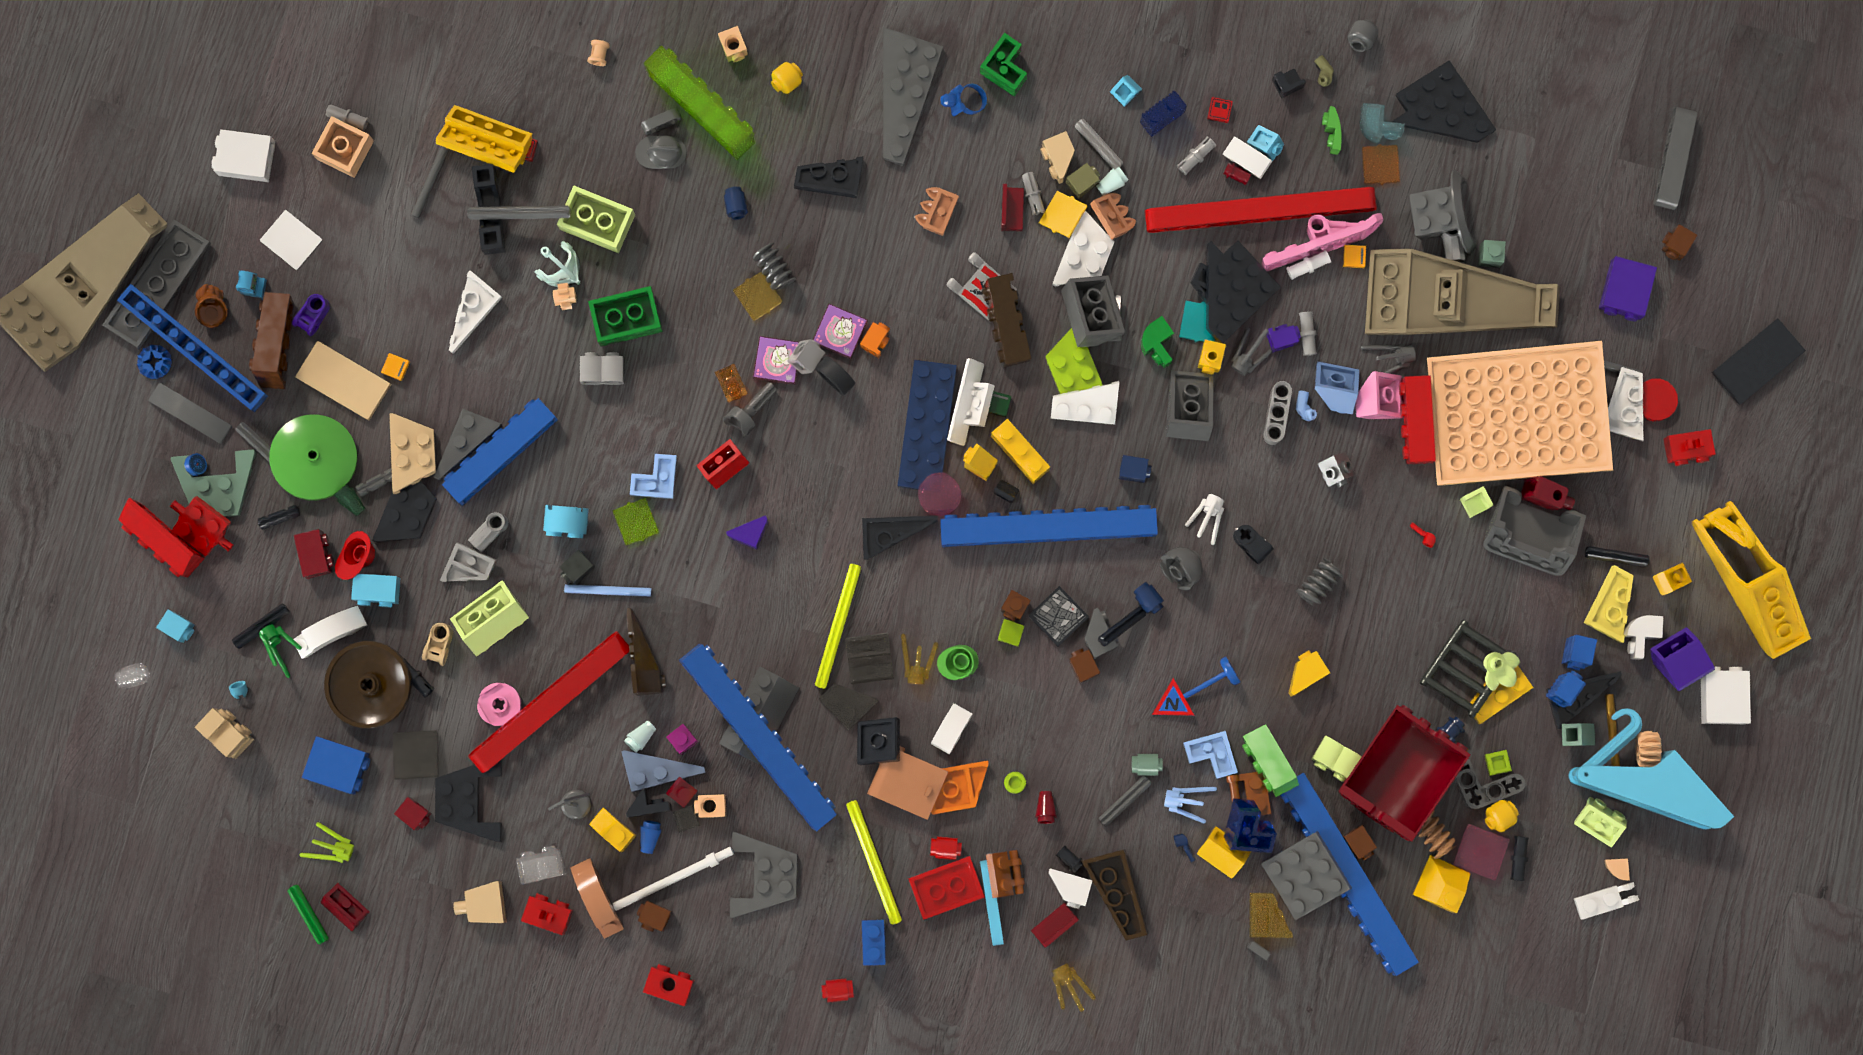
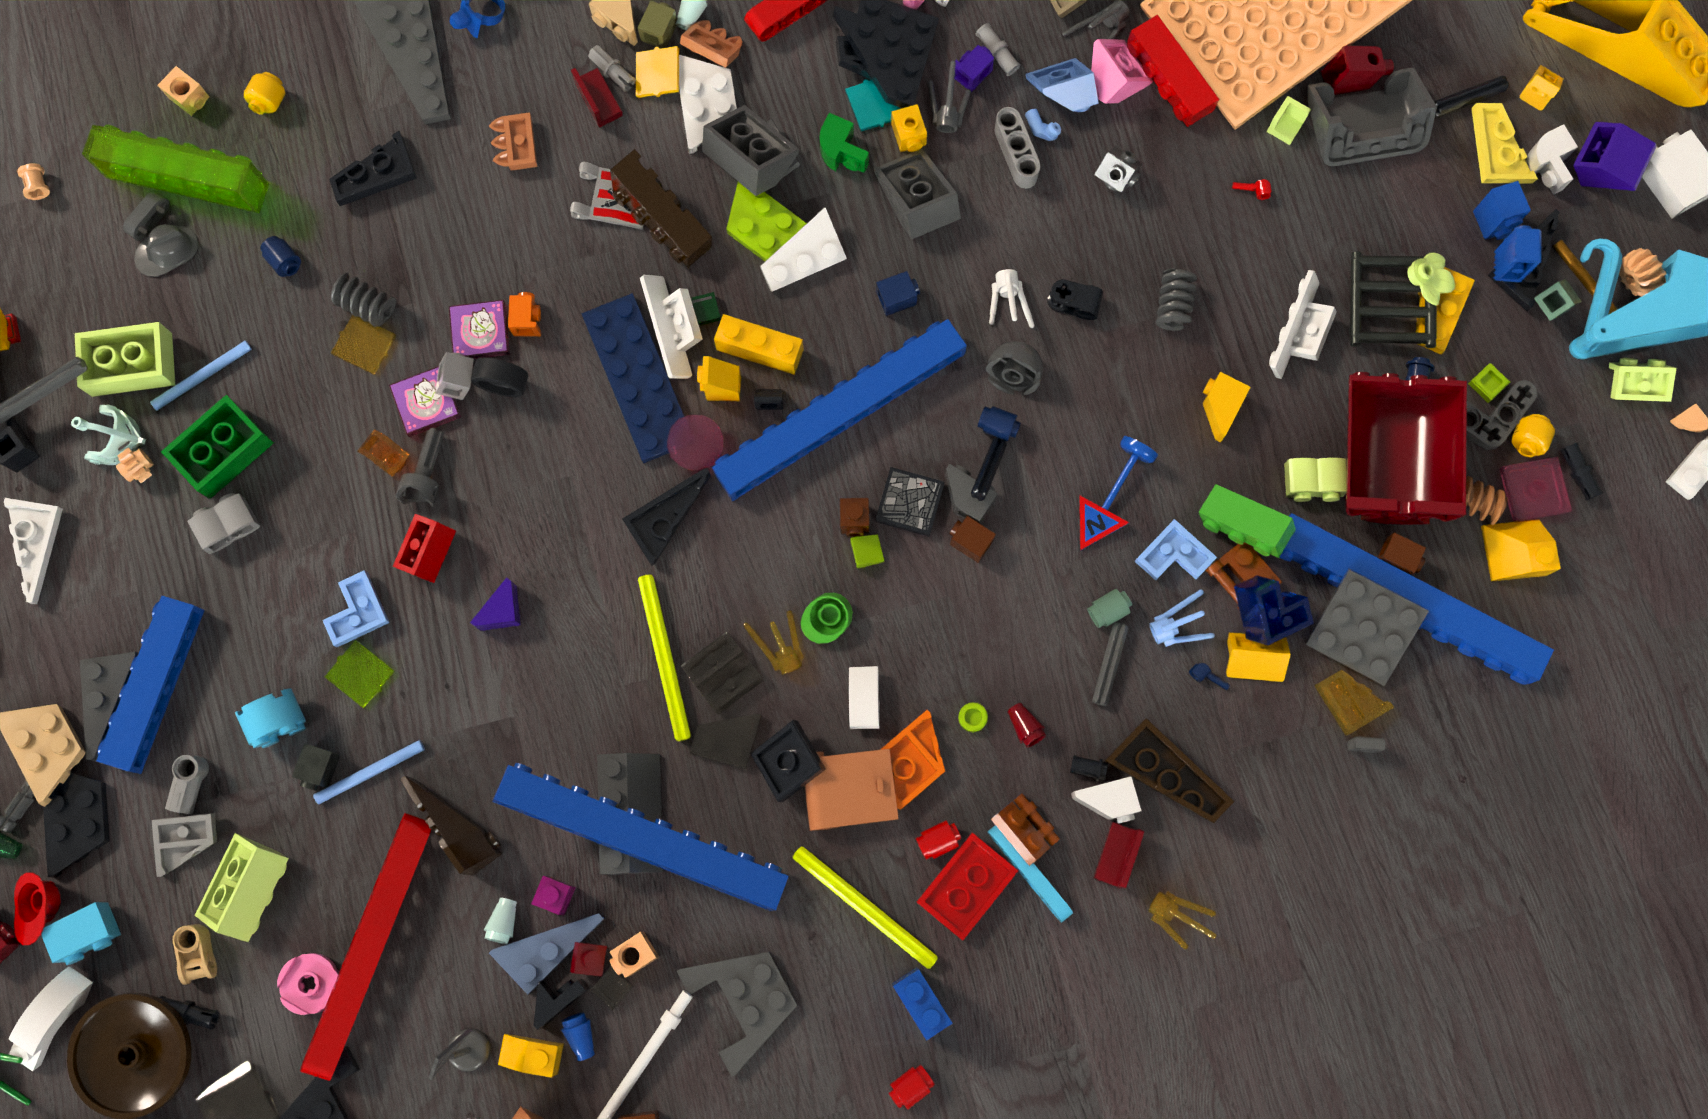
camera: 30 degrees left, 5 degrees down
none -> light blue bar [150,340,252,411]
none -> white bracket [1269,270,1336,379]

